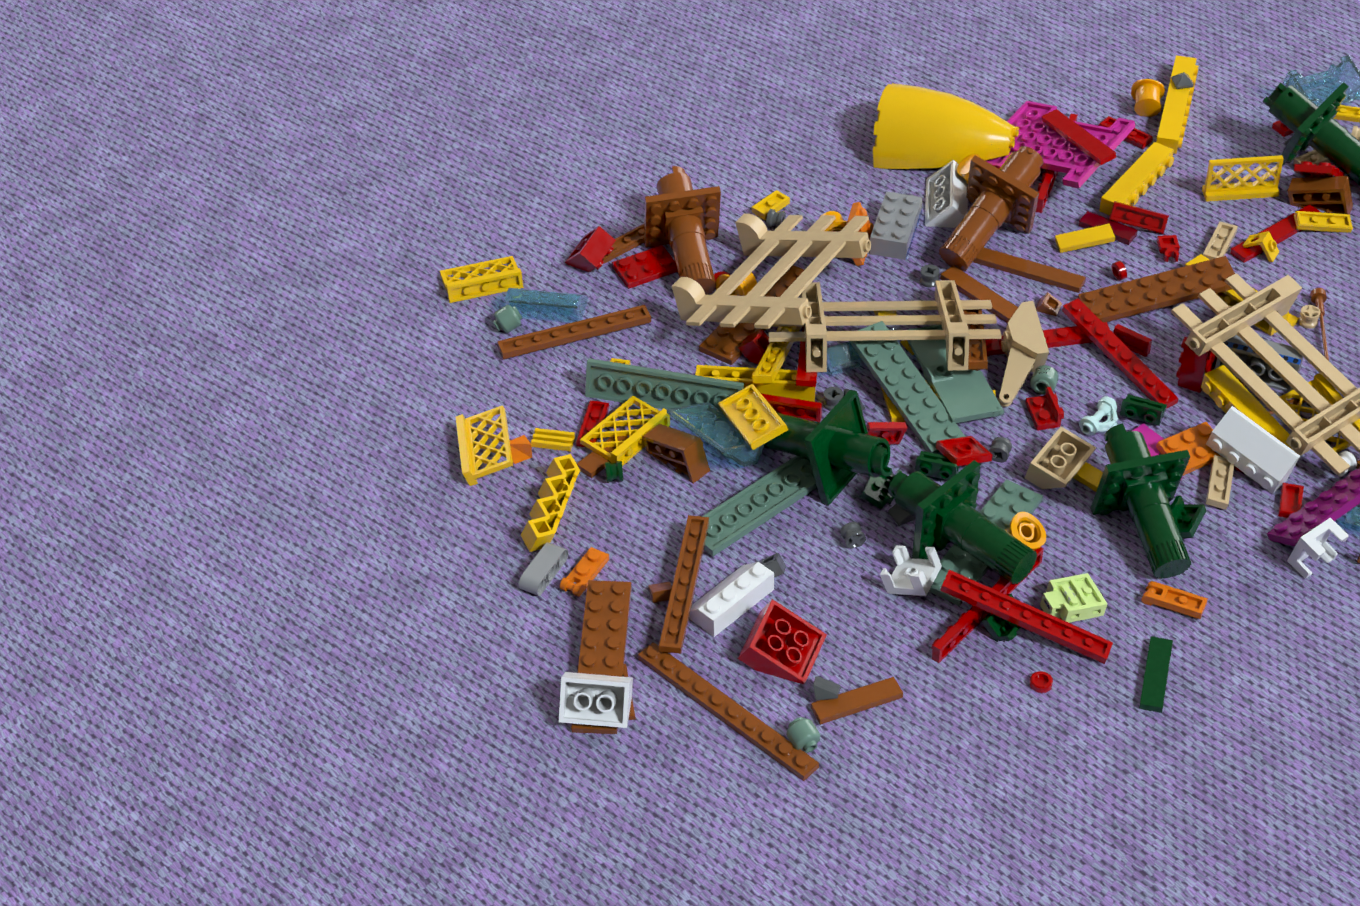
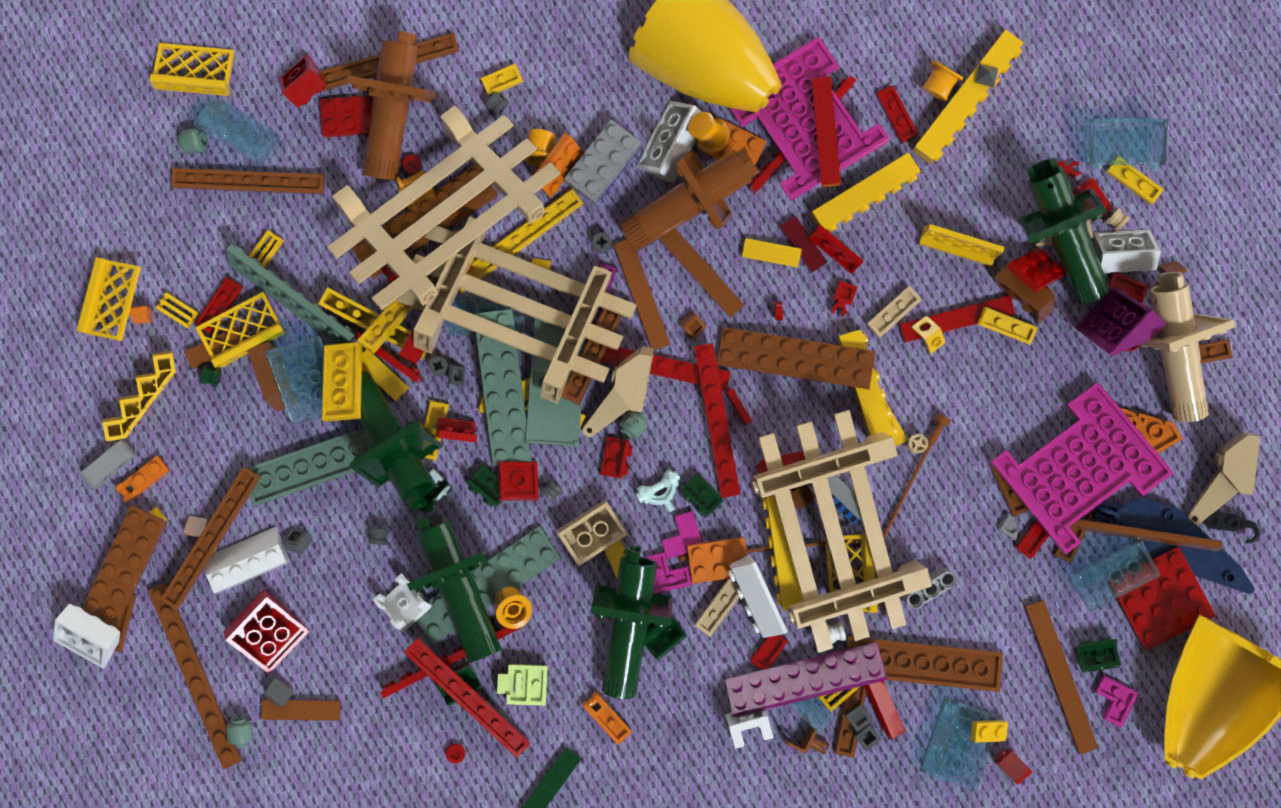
camera: 20 degrees right, 40 degrees up
none -> yellow tile [460,188,584,294]

